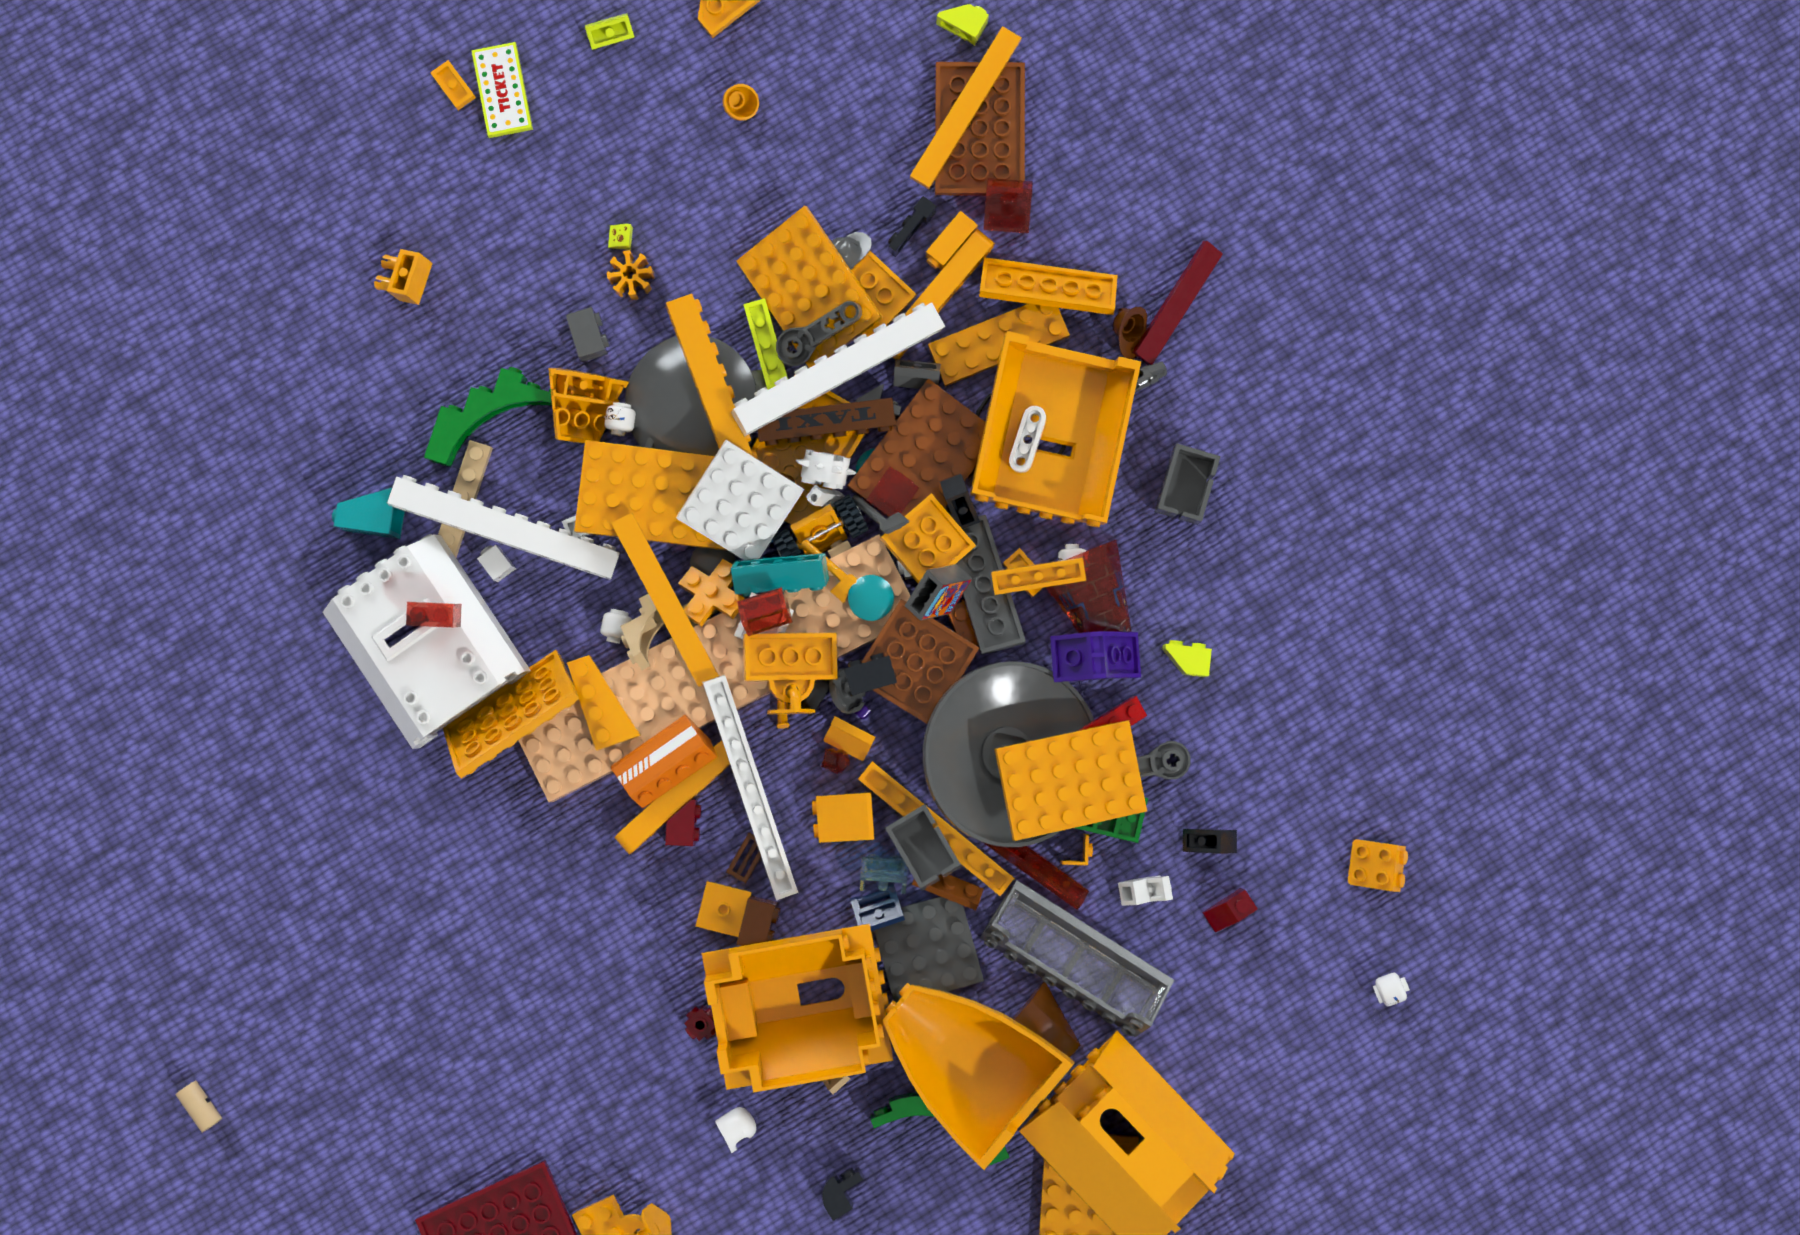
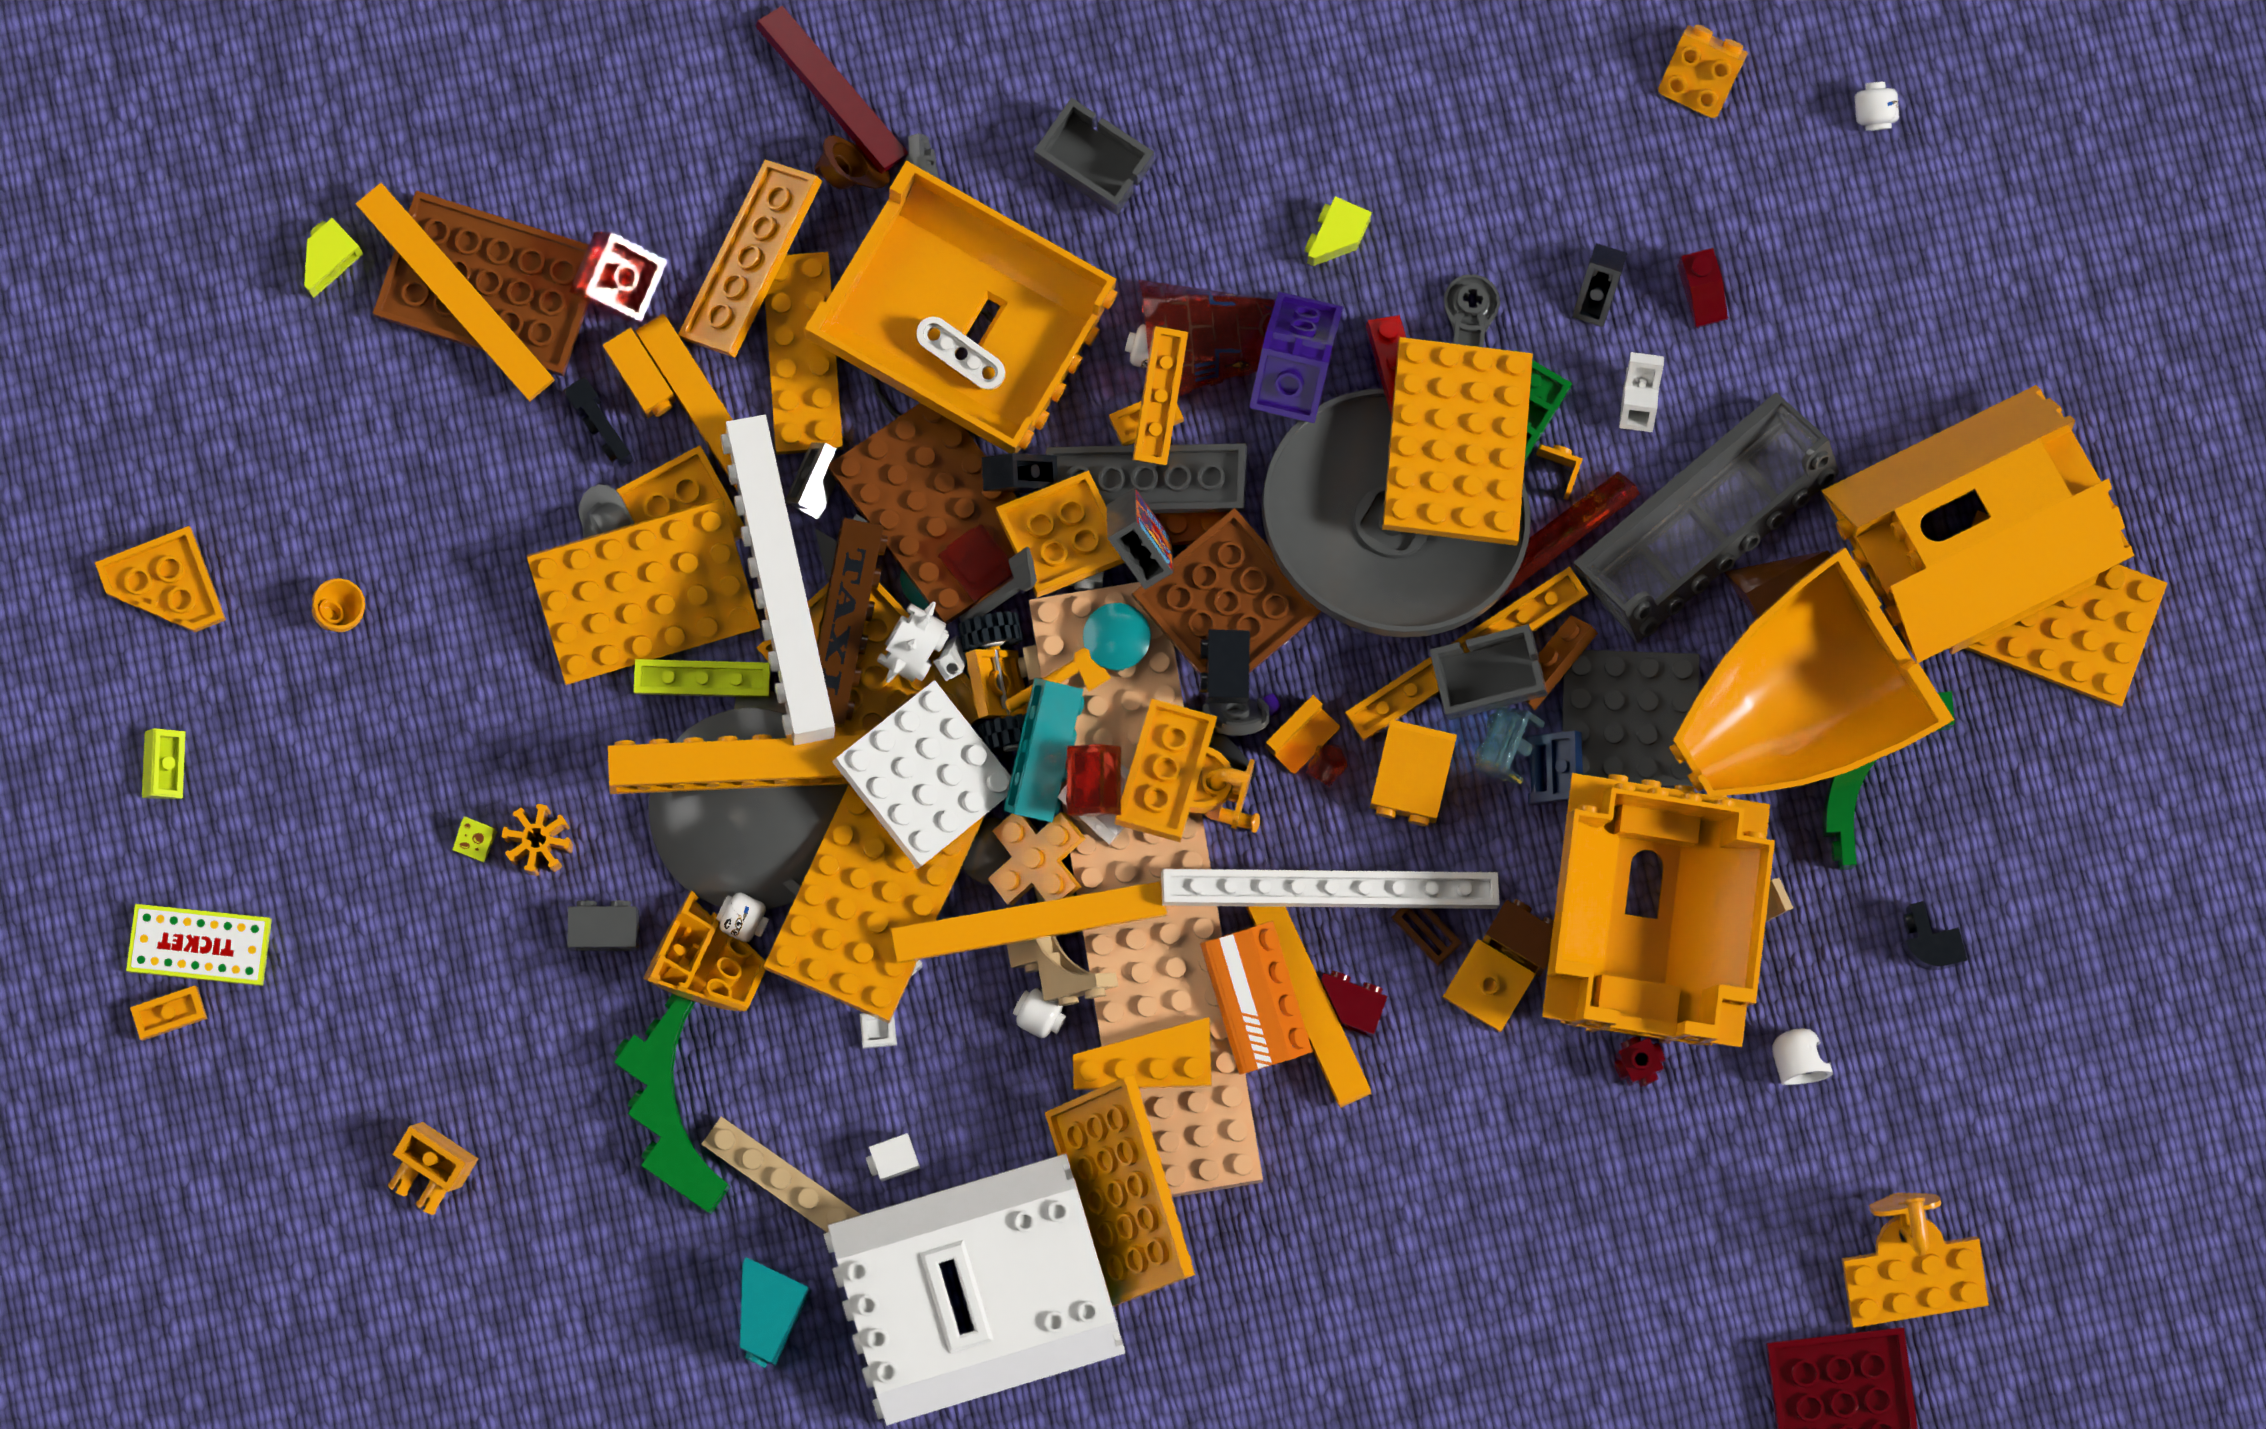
camera: 70 degrees left, 5 degrees down
white brick [387,475,620,580] -> none
clear red brick [406,601,462,628] -> none
dark grey beam [776,301,862,366] -> none

